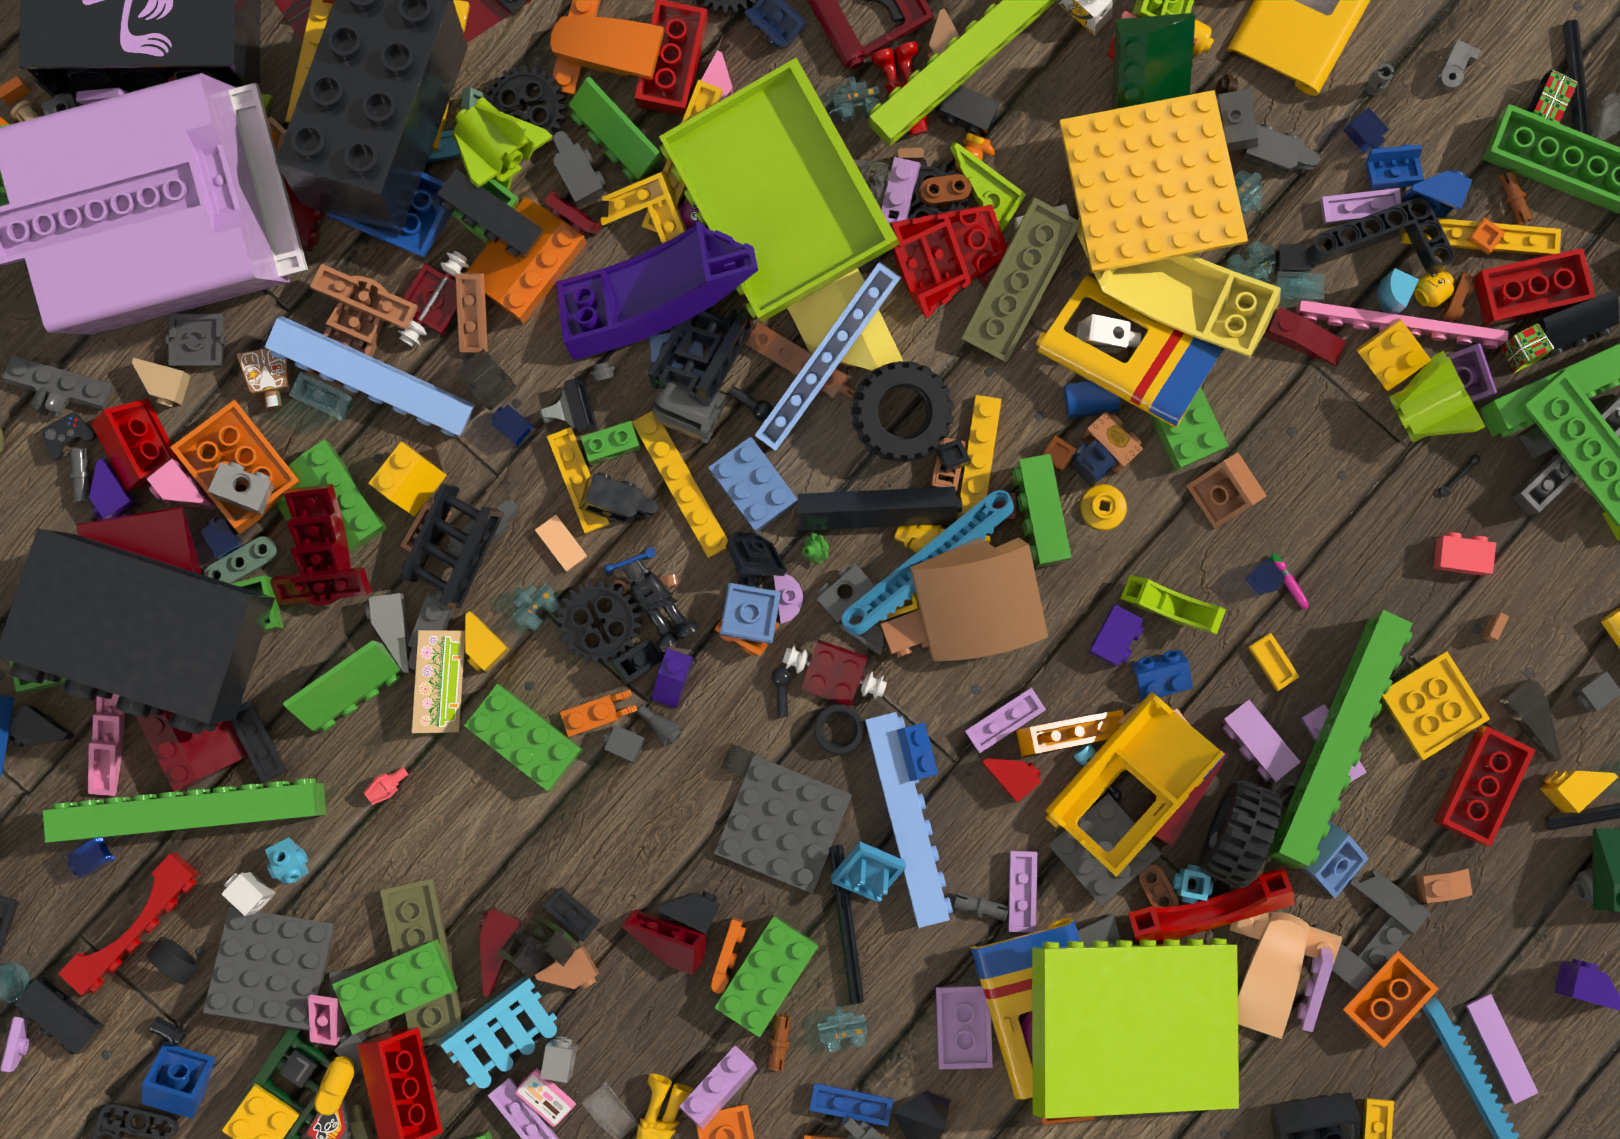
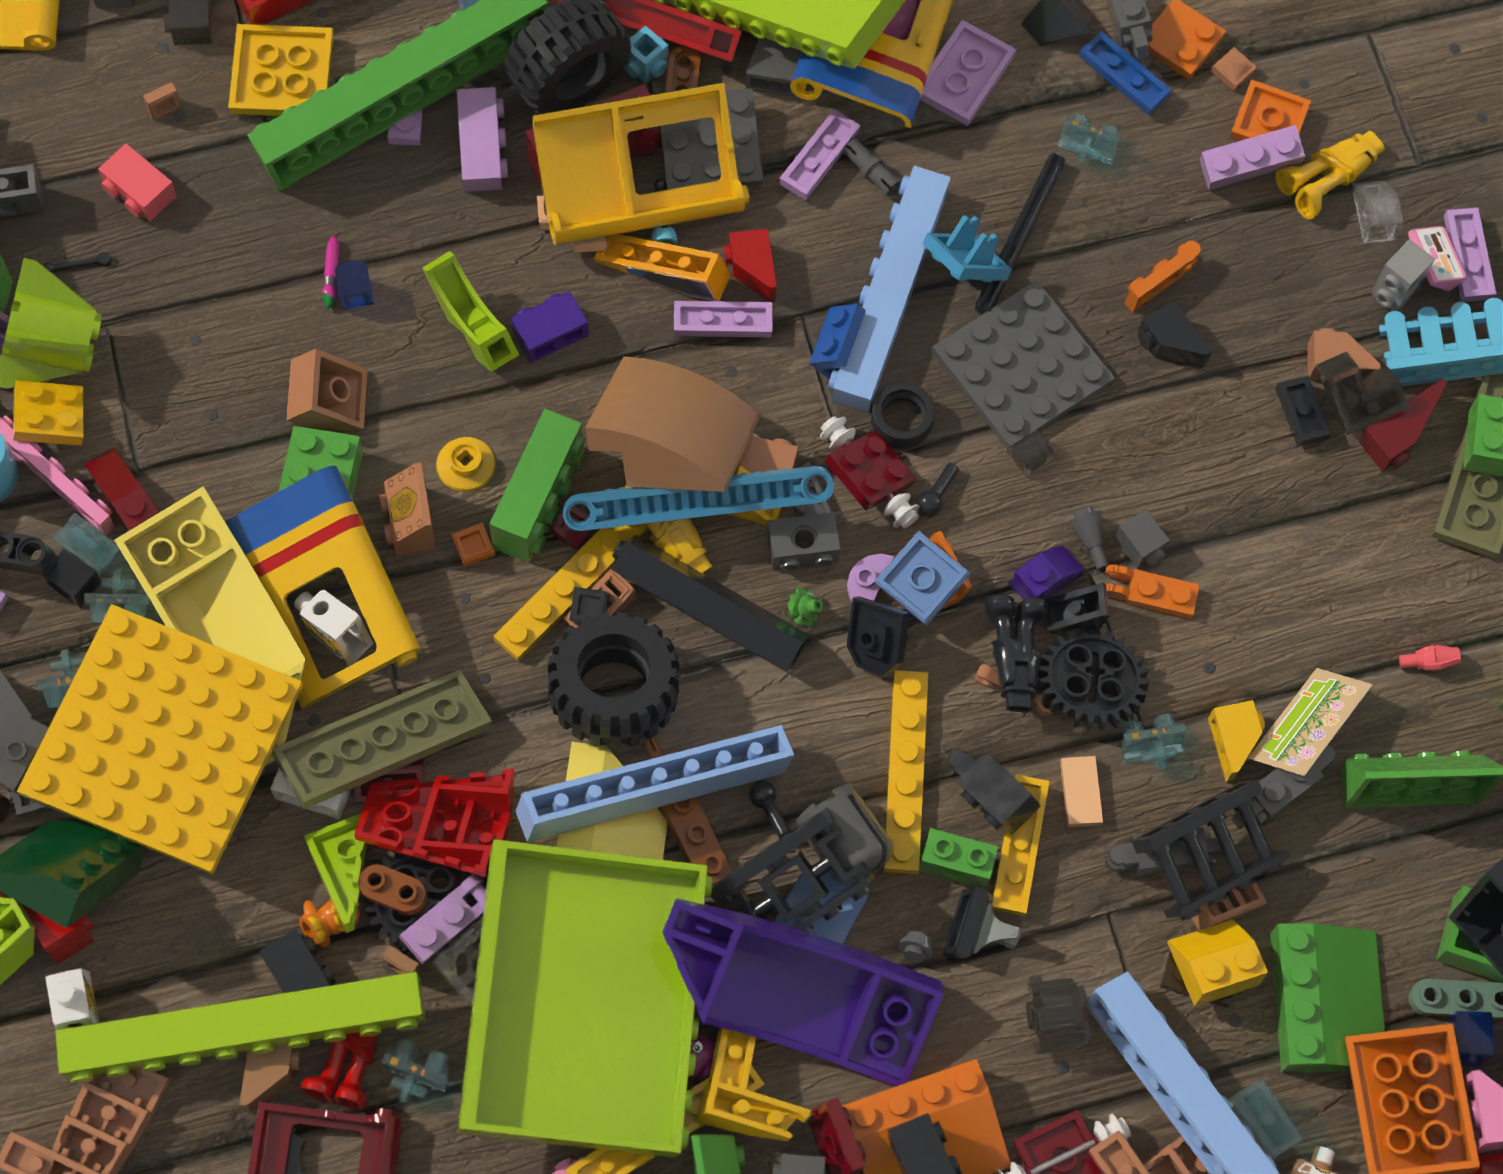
camera: 150 degrees left, 15 degrees down
light grey brick [208,462,274,516] -> none
dark red slope [270,484,372,606] -> none
light grey slope [365,593,413,674] -> none
nougat plate [456,273,488,353] -> none
bright green brick [464,684,584,791] -> none
clear blue brick [491,404,534,447] -> none
blue hinge [604,548,656,574] -> none
dark red slope [622,909,706,975] -> none
medium blue brick [708,437,798,533] -> none
bright green brick [714,915,818,1038] -> none
dark orange pin [767,1014,792,1071] -> none
blue brick [1063,381,1120,419] -> none
dark blue hinge [1070,440,1117,487] -> none
blue bracket [1131,650,1193,701] -> none
yellow tile [1247,633,1300,692] -> none

